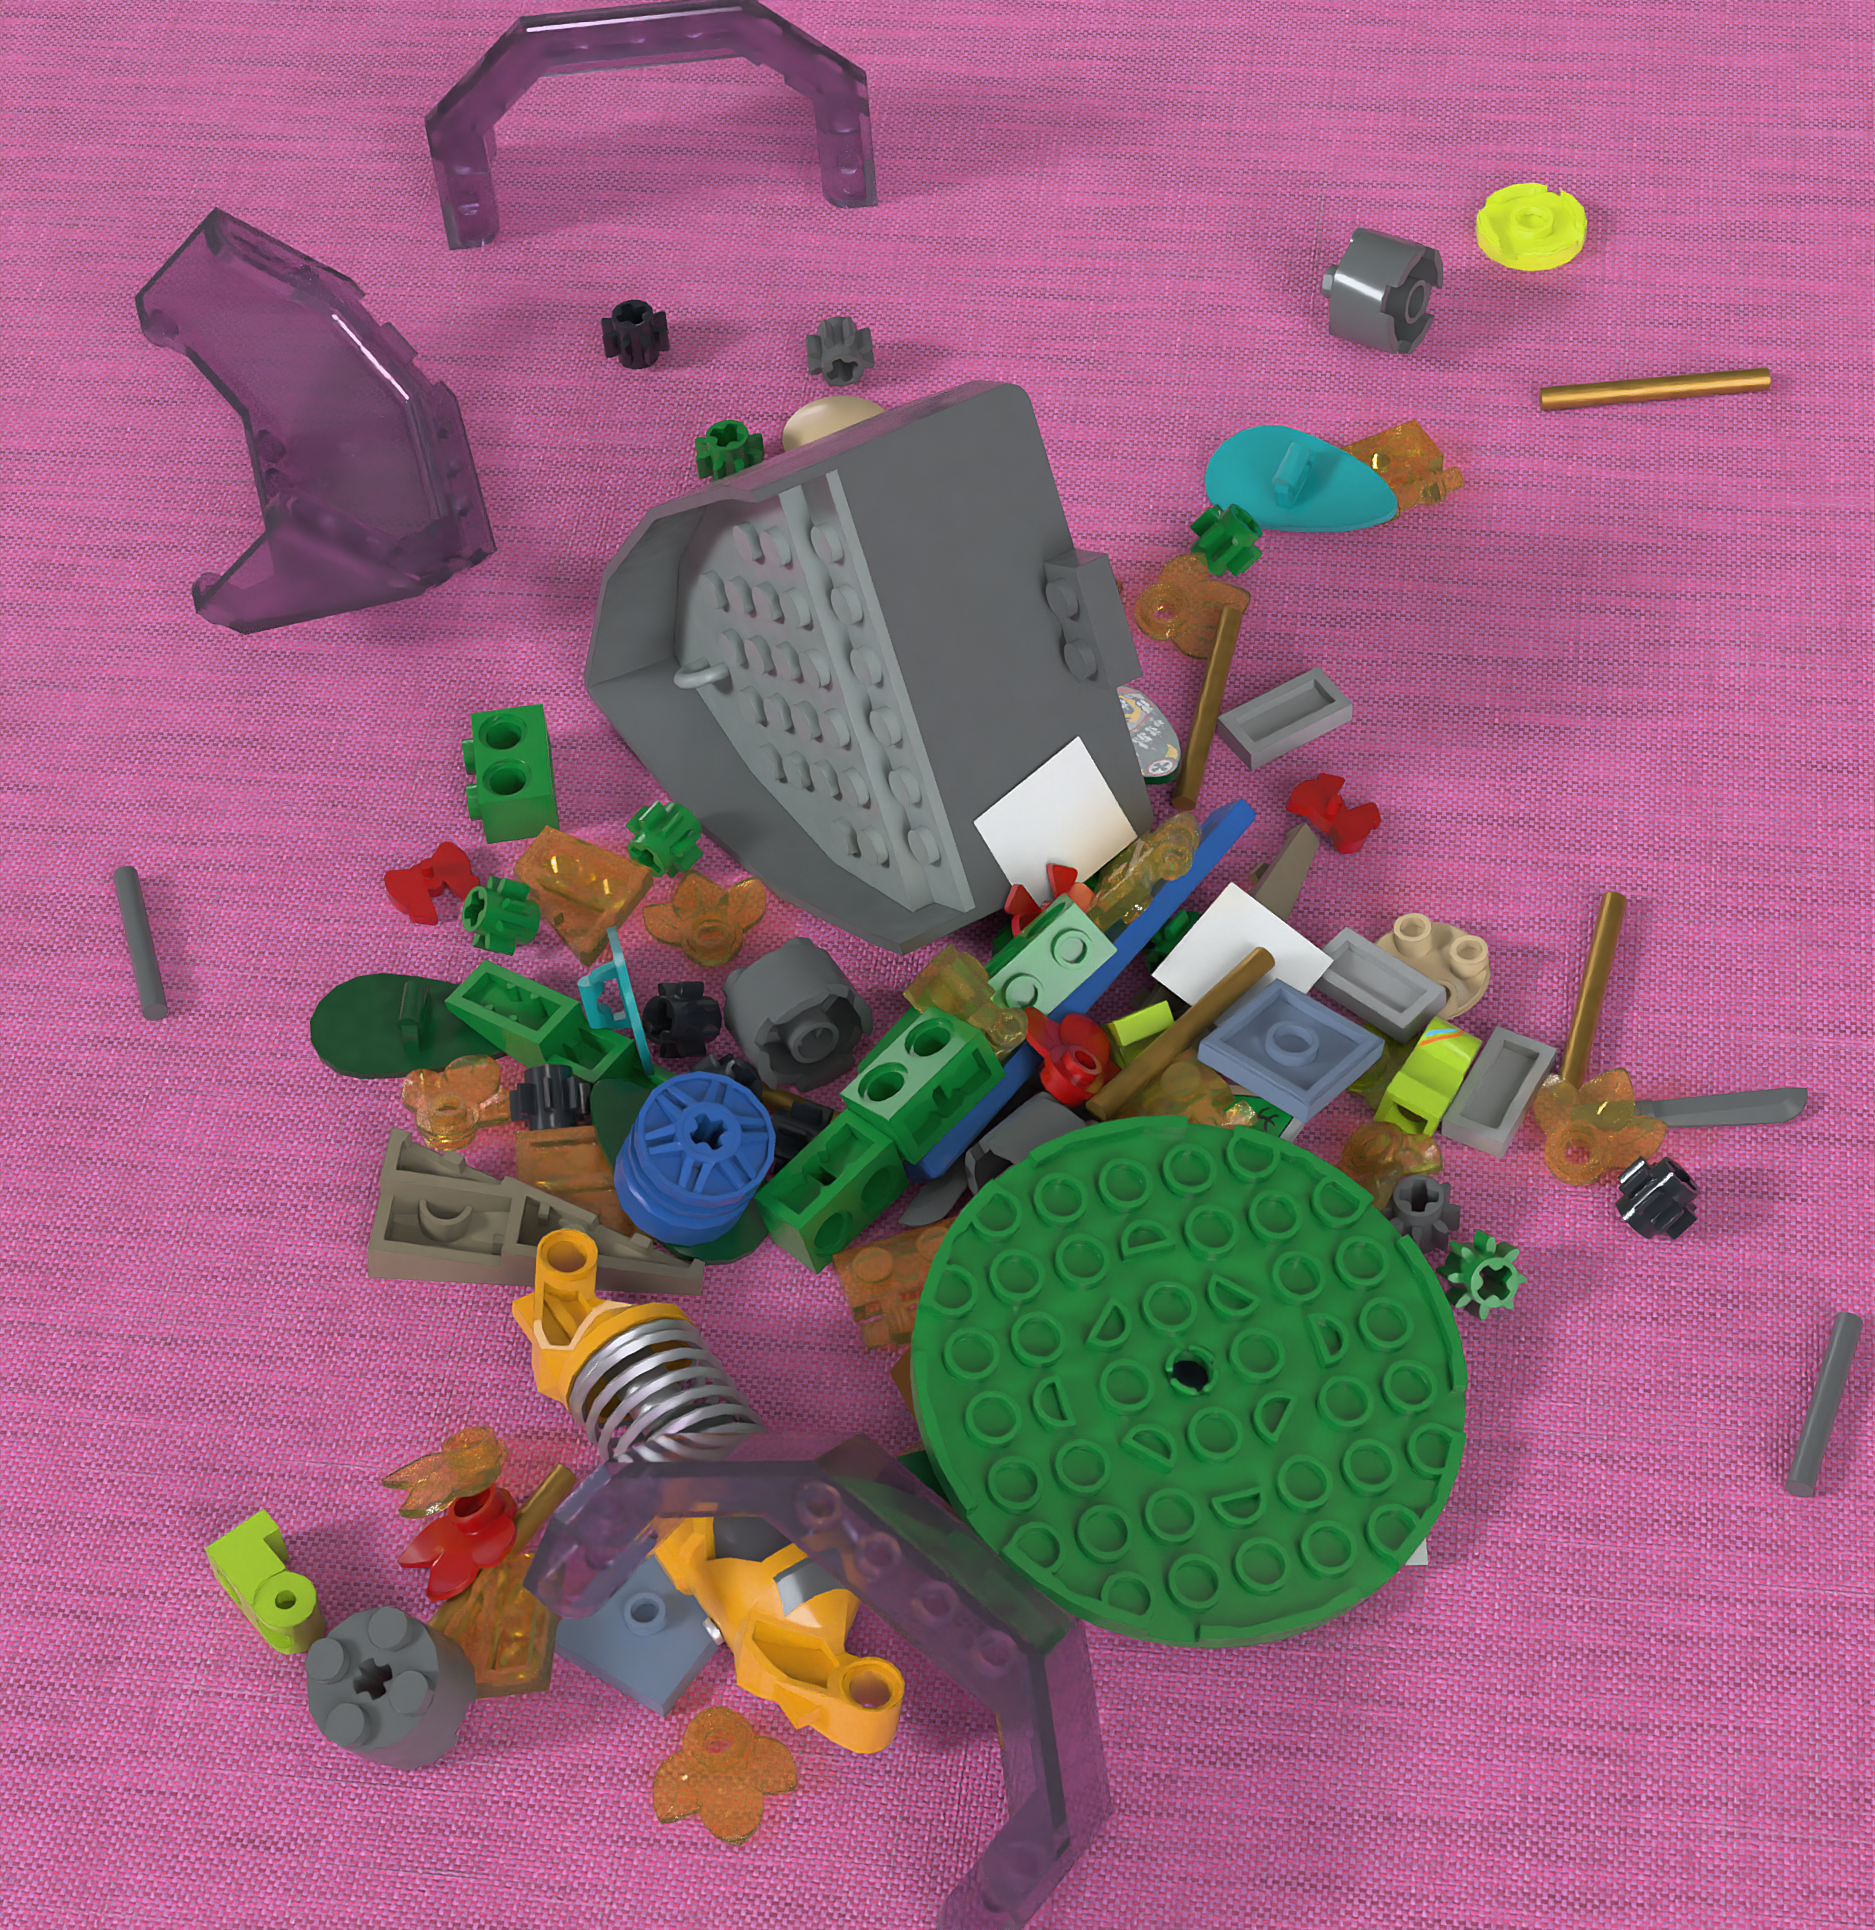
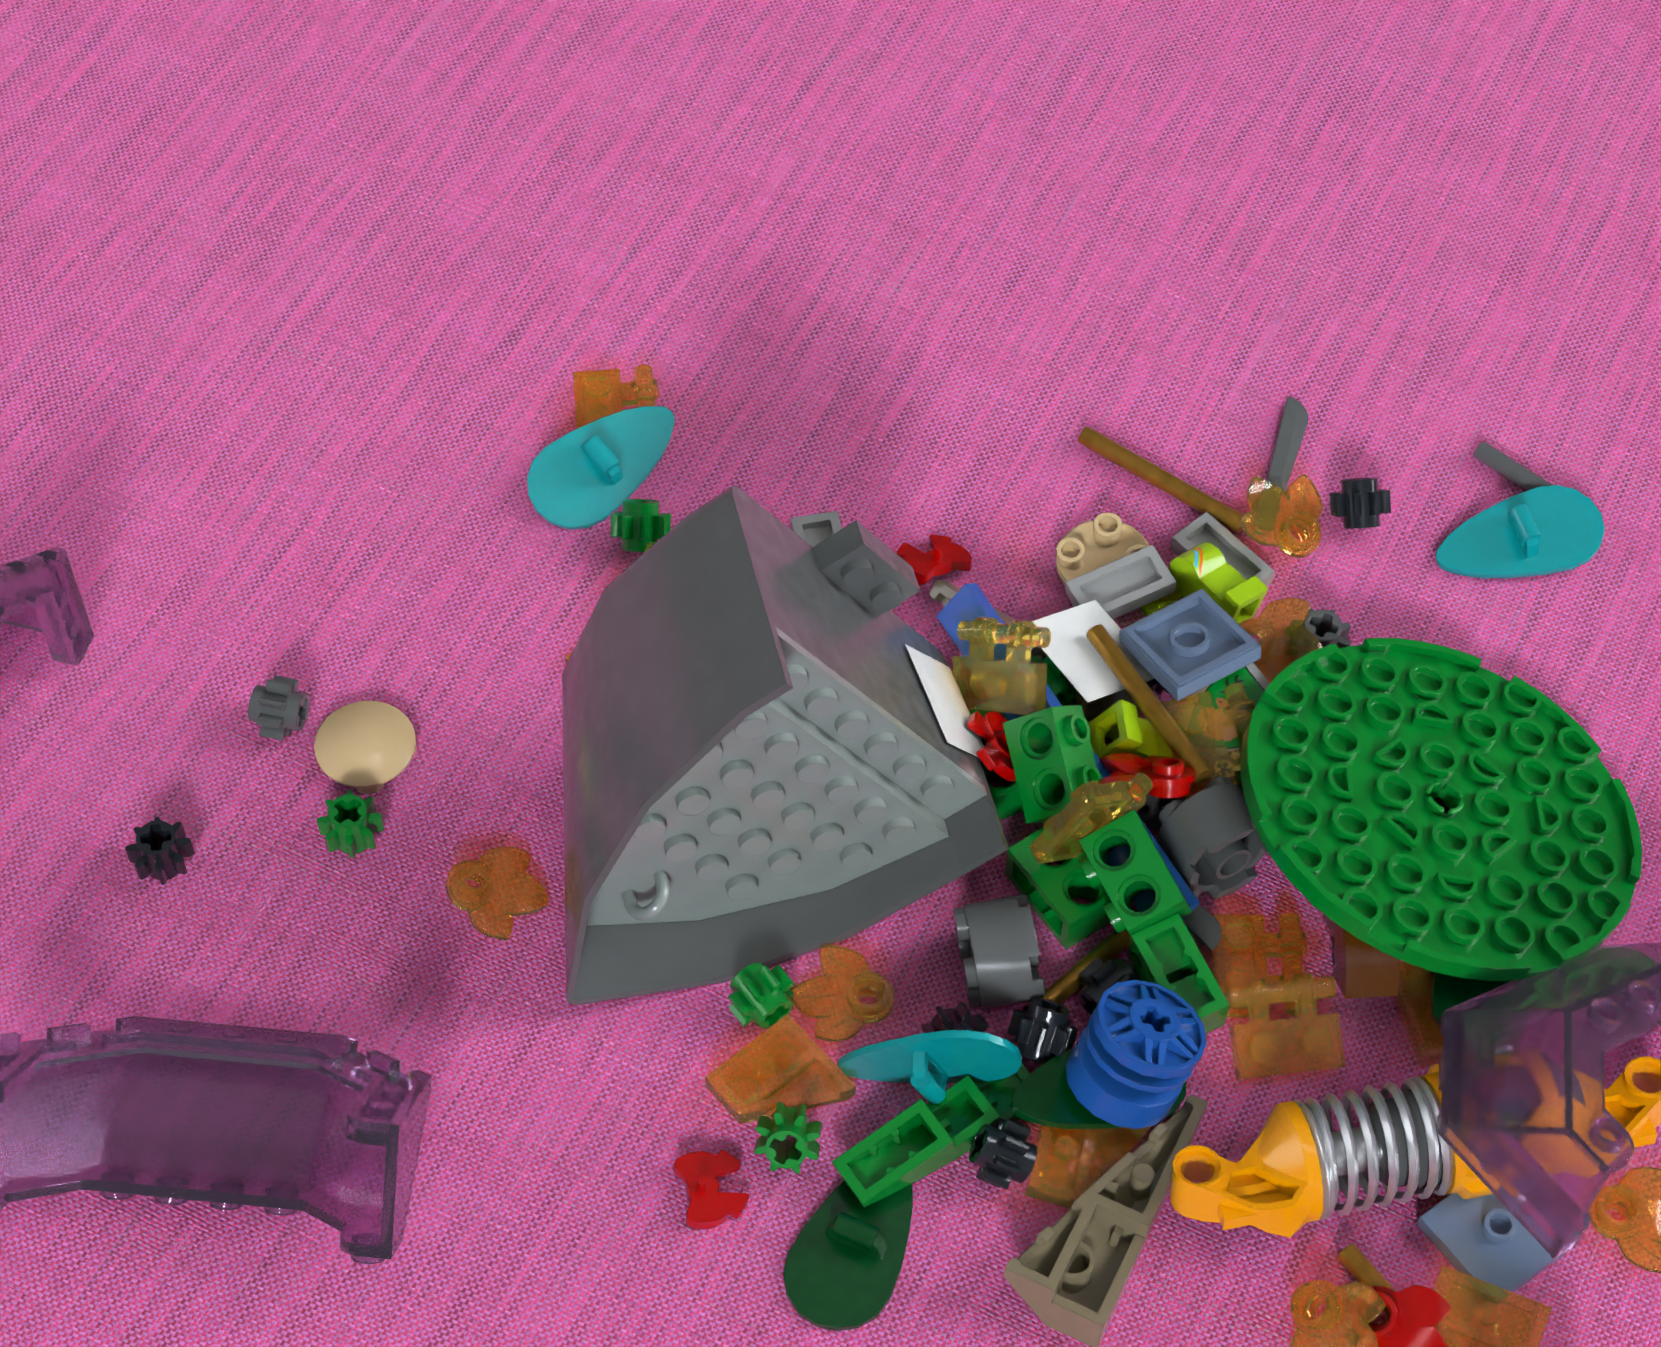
camera: 75 degrees left, 5 degrees up
clear yellow plate [401,1054,512,1151] -> none
green brick [462,703,560,844] -> none
dark grey brick [1321,227,1443,355] -> none
green gear [1435,1230,1527,1320] -> none
neon yellow tile [1475,183,1587,271] -> none
pearl gold bar [1539,367,1771,410] -> none
none -> clear yellow plate [1226,973,1346,1079]
none -> teal shield [1435,485,1605,579]

